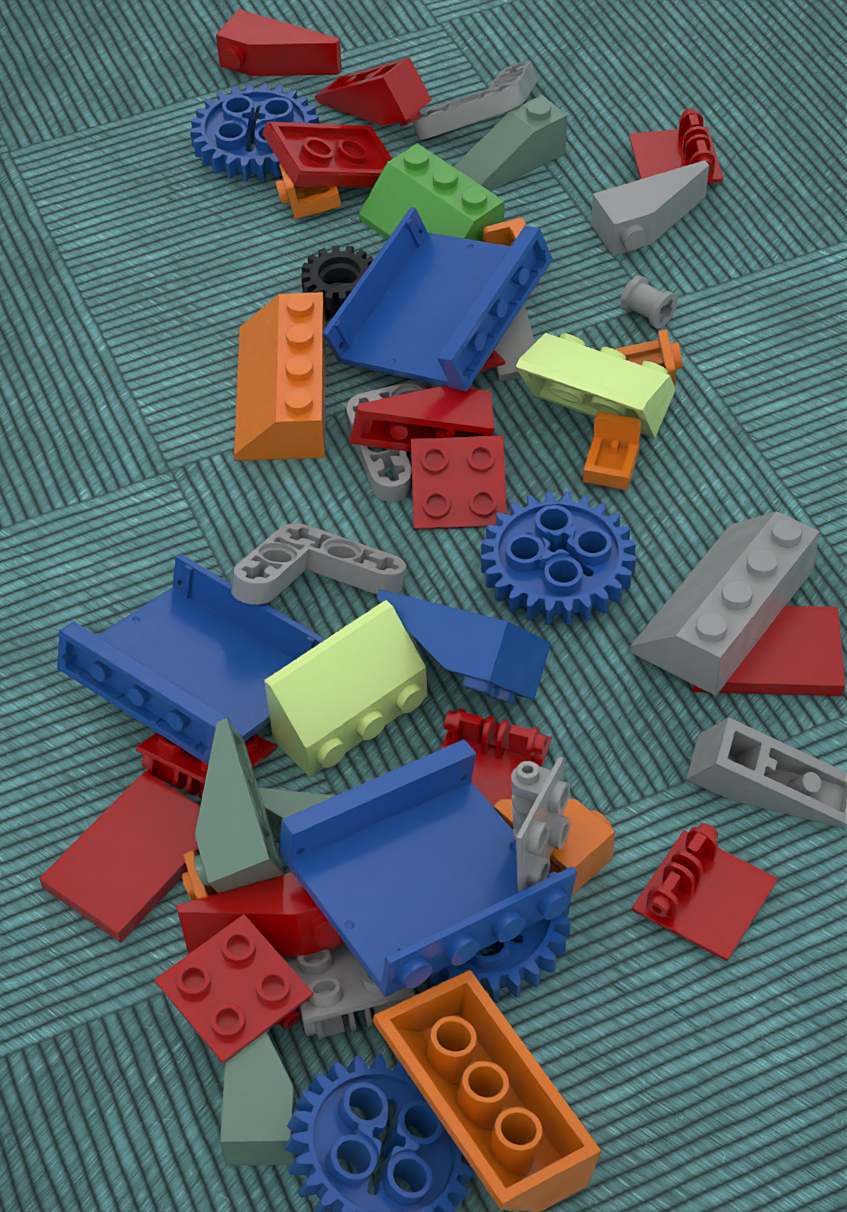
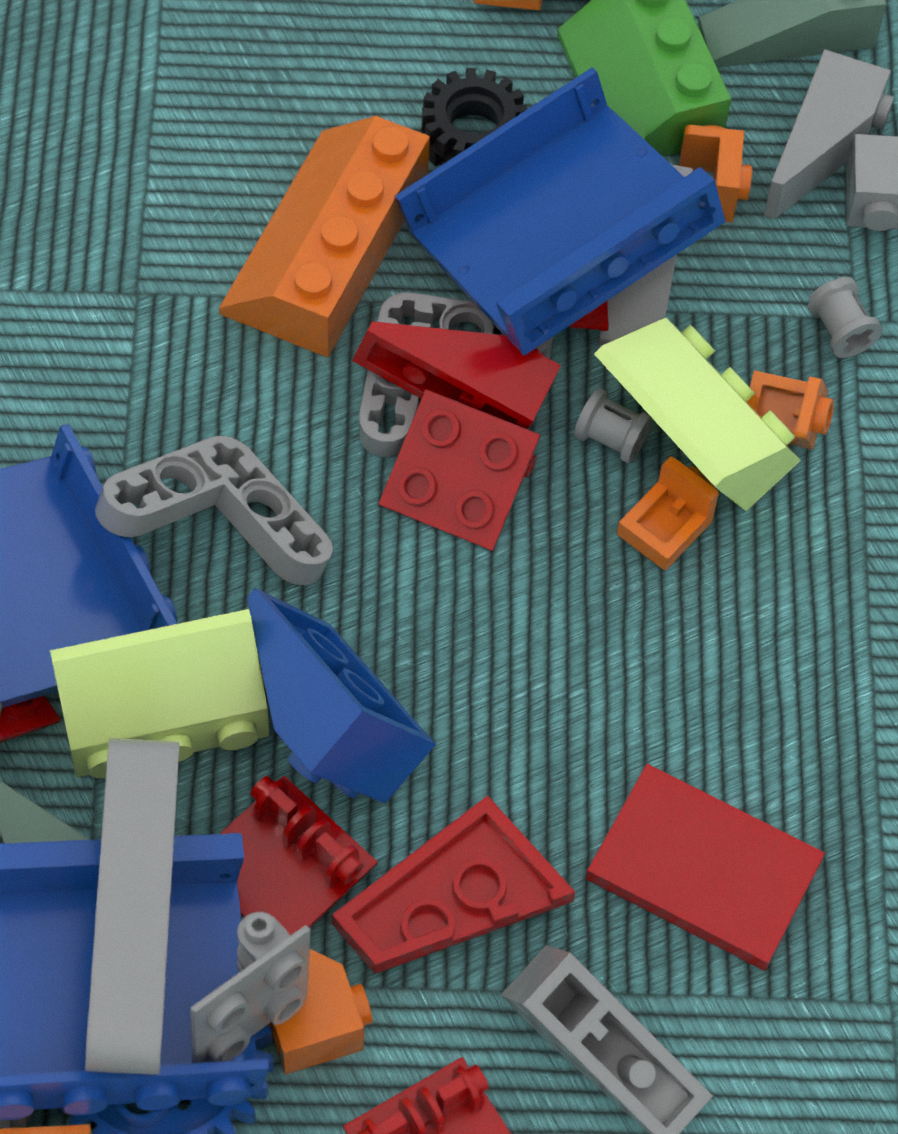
camera: 20 degrees right, 10 degrees up
blue gear [481,491,636,625] -> none
light grey slope [630,511,820,696] -> none
none -> light grey beam [85,738,179,1075]
none -> red wing [332,795,575,974]
none -> light grey bush [574,388,654,463]
none -> light grey slope [764,49,894,219]

